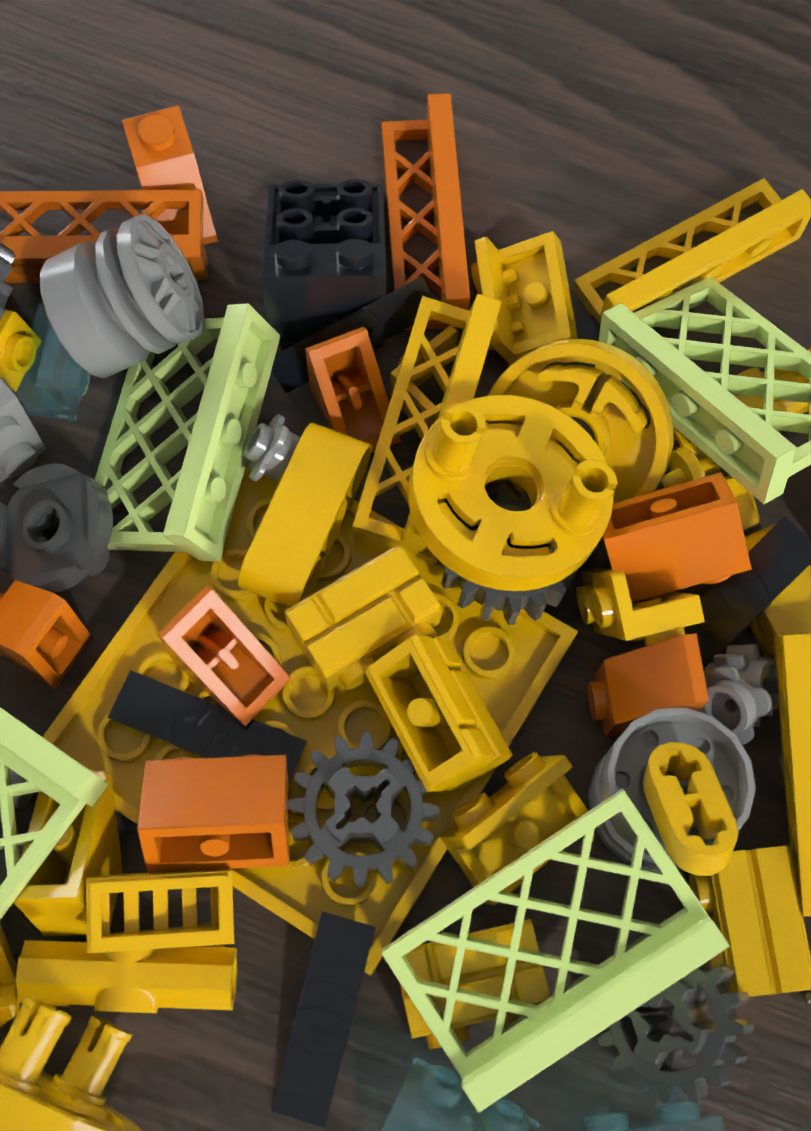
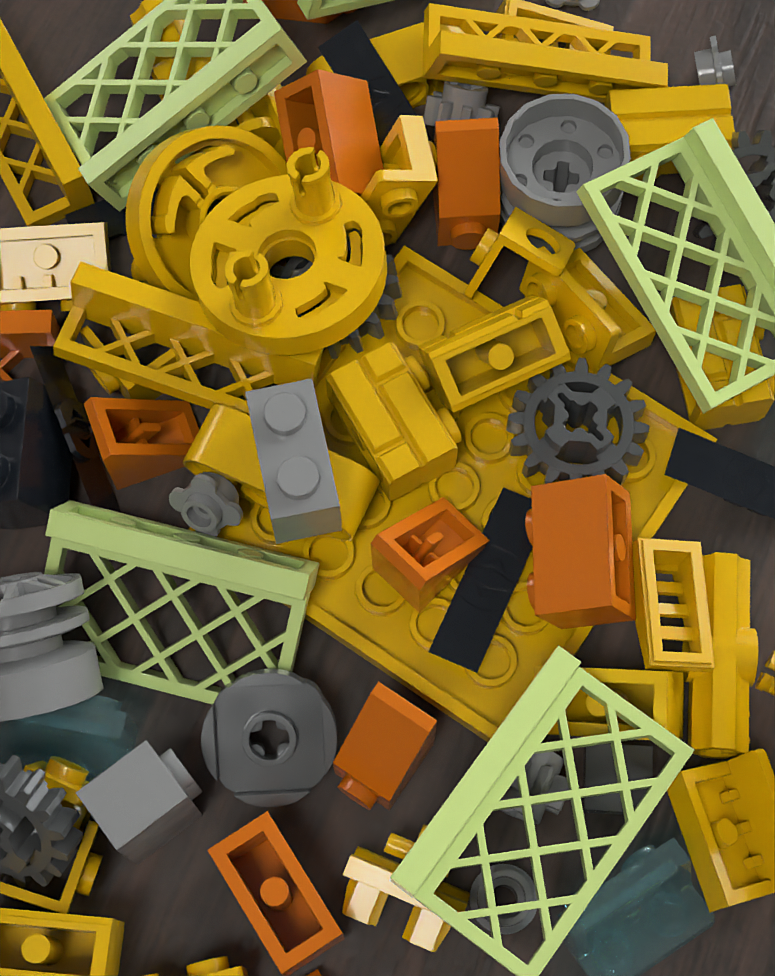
camera: 85 degrees left, 0 degrees up
yellow beam [643,742,739,876] -> none
light grey plate [699,665,772,745] -> none
none -> light grey brick [245,378,342,544]
none -> yellow bracket [463,206,576,299]

